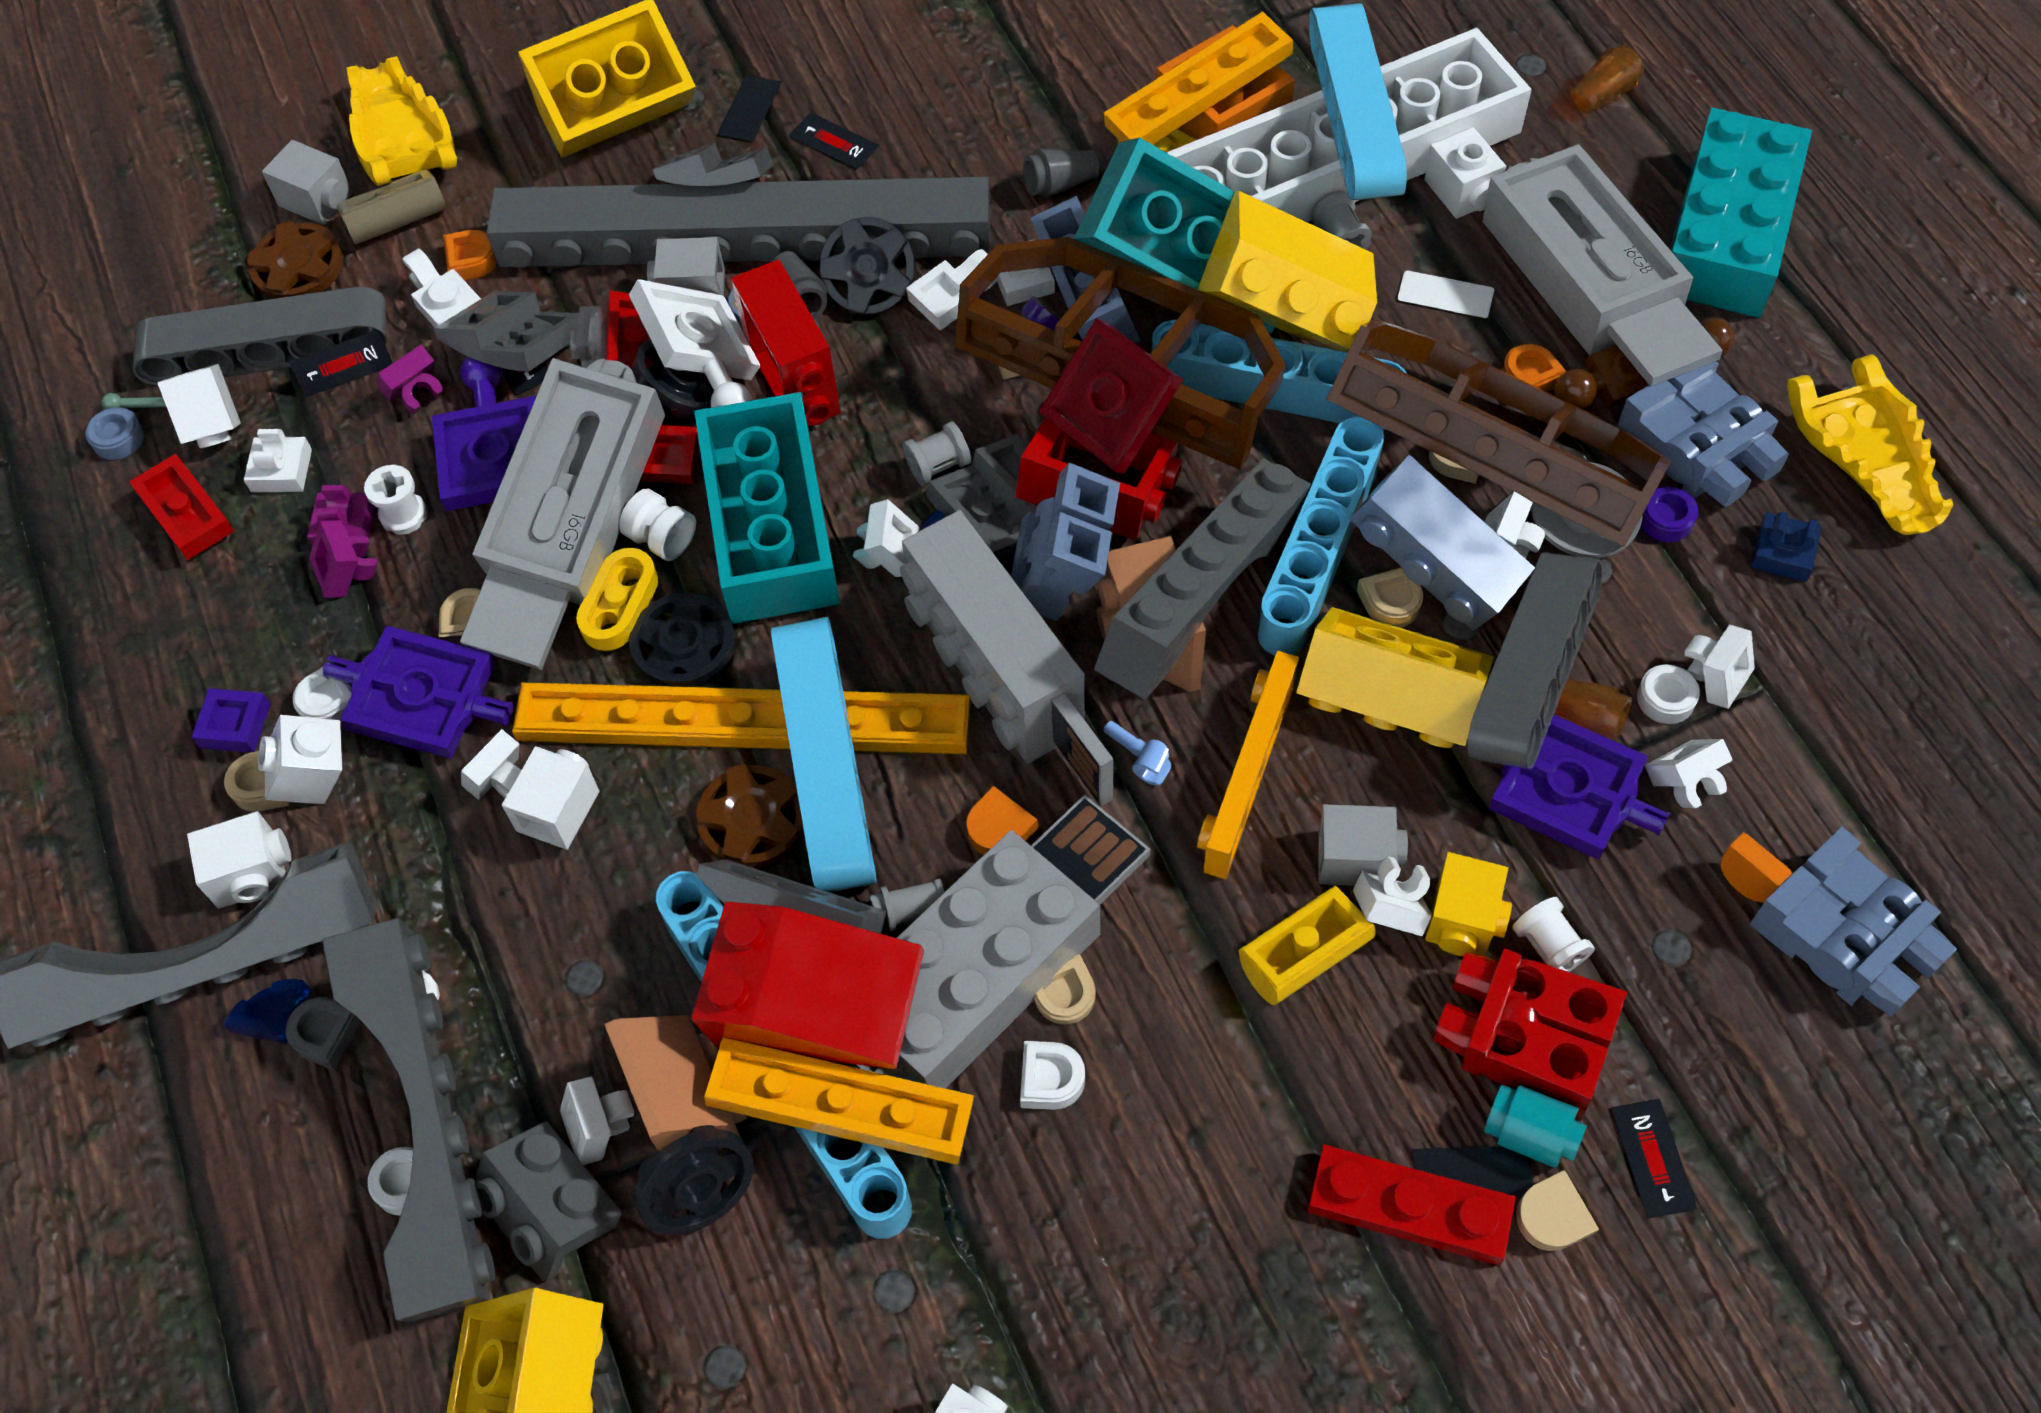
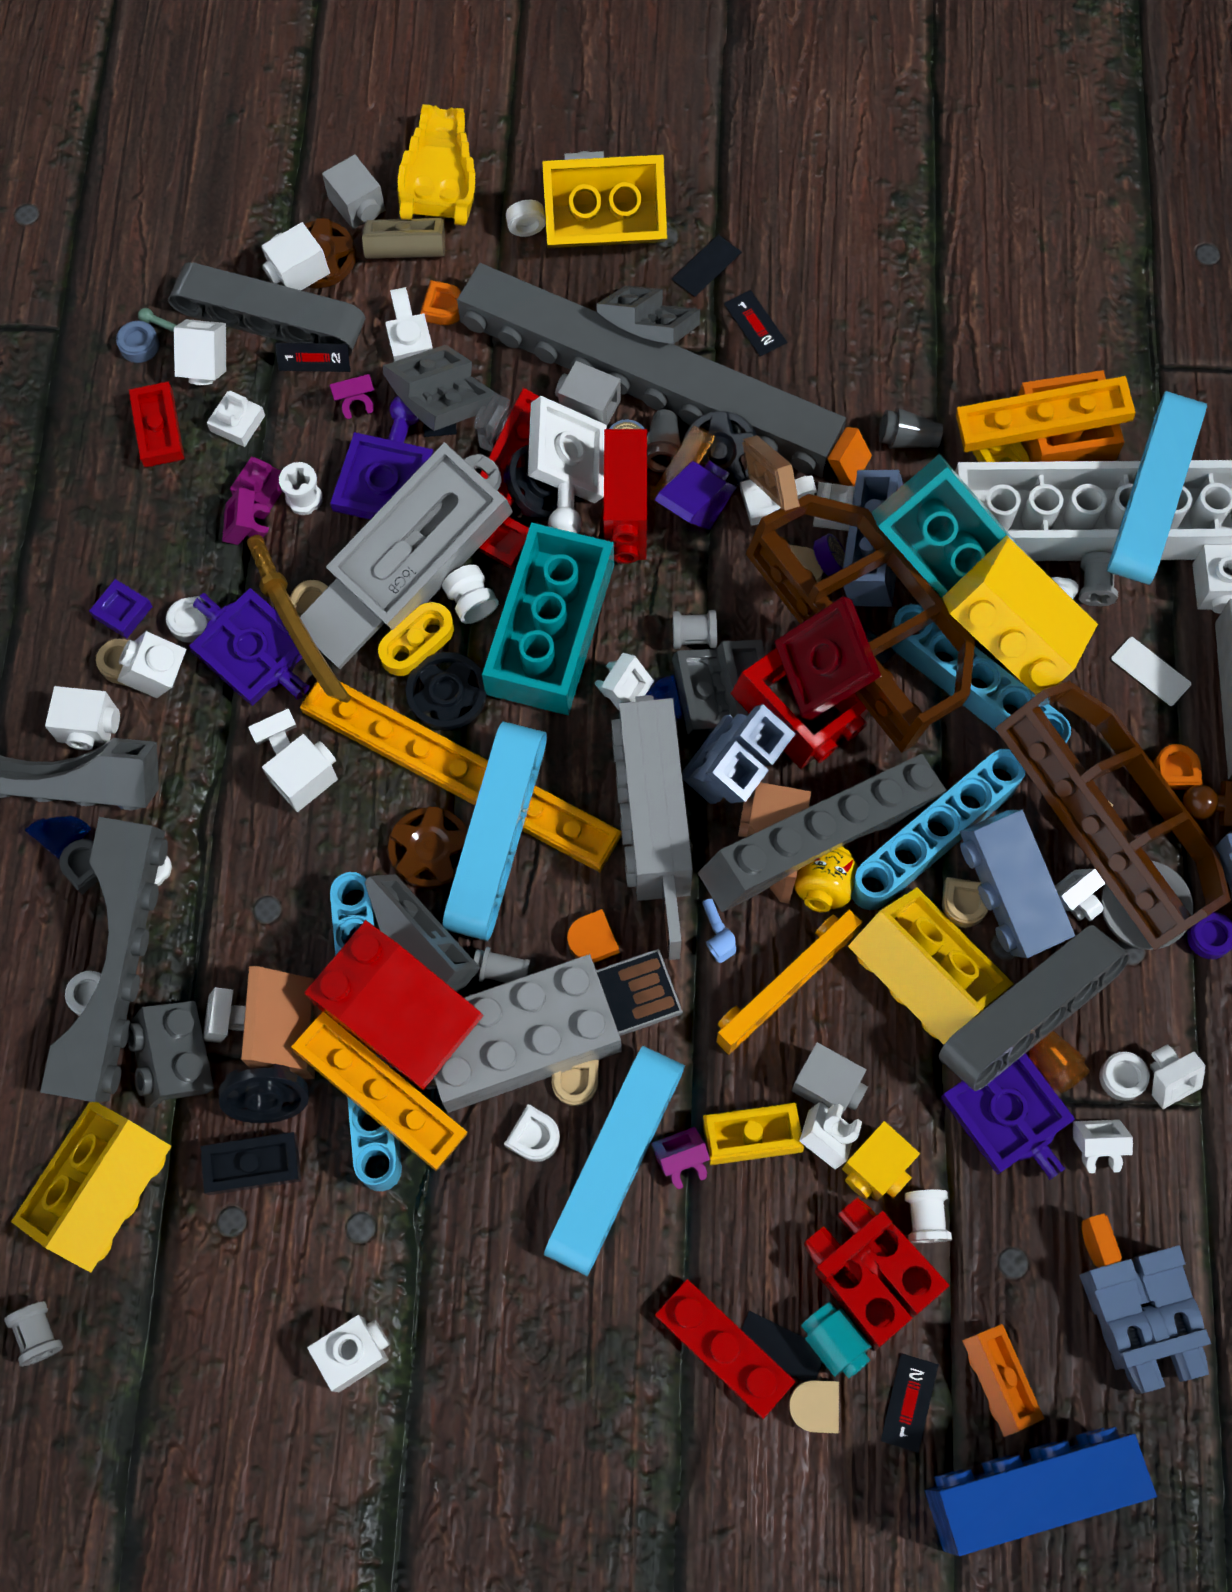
camera: 25 degrees right, 10 degrees up
none -> black plate [200,1132,301,1196]
none -> pearl gold sword [247,535,350,703]
none -> white brick [261,222,330,290]
none -> white tile [505,200,546,237]
none -> medium azure beam [544,1046,685,1276]
none -> clear orange tile [649,425,715,506]
none -> magenta tile [651,1127,710,1189]
none -> dark purple slope [655,460,736,530]
none -> medium nougat tile [742,435,800,511]
none -> yellow head [794,846,858,912]
none -> orange tile [827,427,872,486]
none -> blue brick [924,1426,1157,1556]
none -> orange plate [962,1324,1044,1437]

